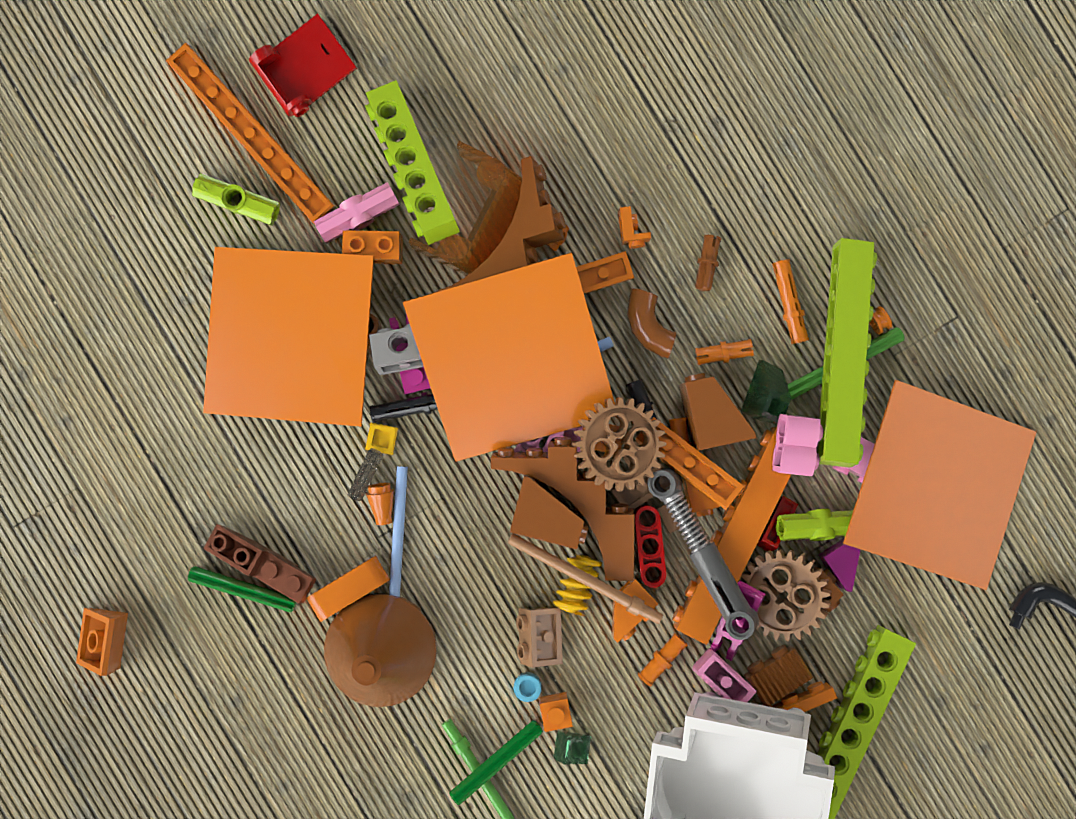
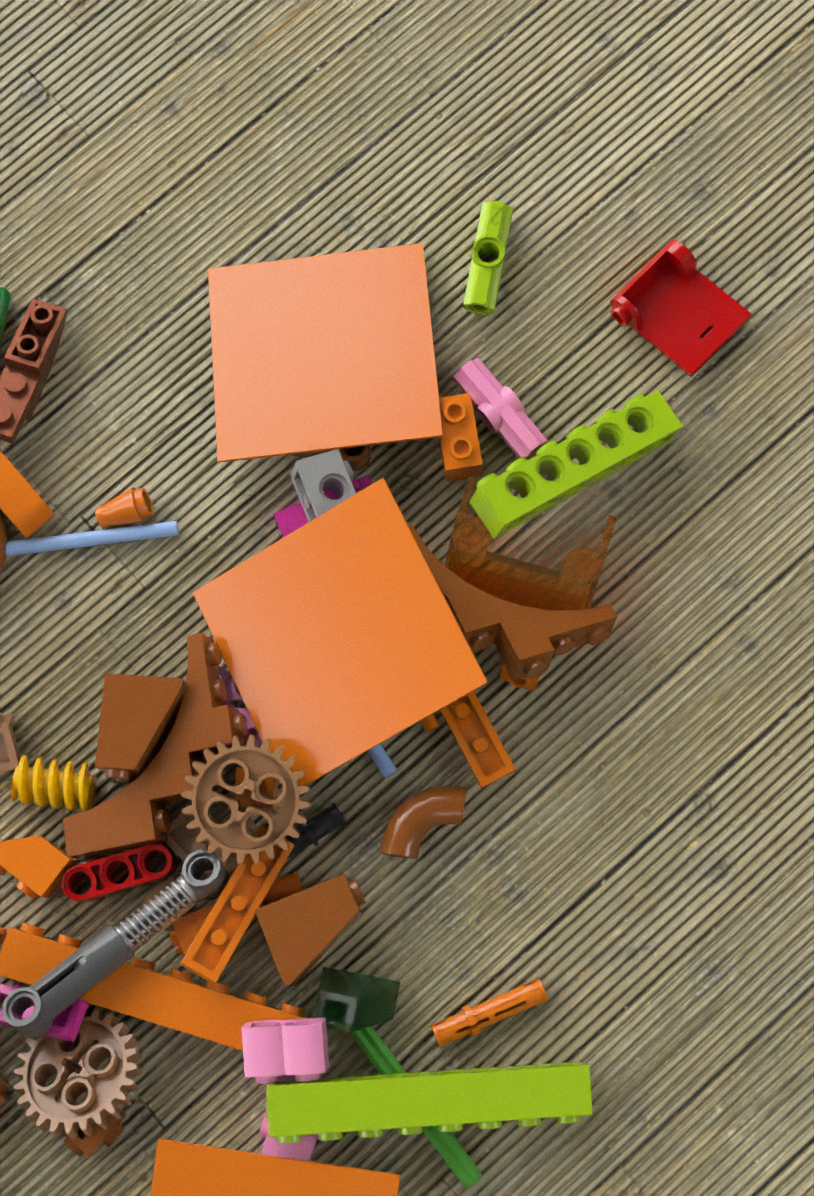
camera: 90 degrees right, 10 degrees down
orange tile [165,43,335,226] -> none
clear smoke axle [348,448,383,501] -> none
yellow tile [365,422,399,455] -> none
black pin [370,392,438,423] -> none
medium nougat bar [507,533,663,624] -> none
orange bracket [618,206,651,249] -> none
dark orange axle [695,234,722,291] -> none
orange pin [695,339,754,366] -> none
red piece [757,495,798,552] -> none
lime piece [776,509,853,541] -> none
magenta slope [818,537,861,592] -> none
orange bush [869,306,893,335] -> none

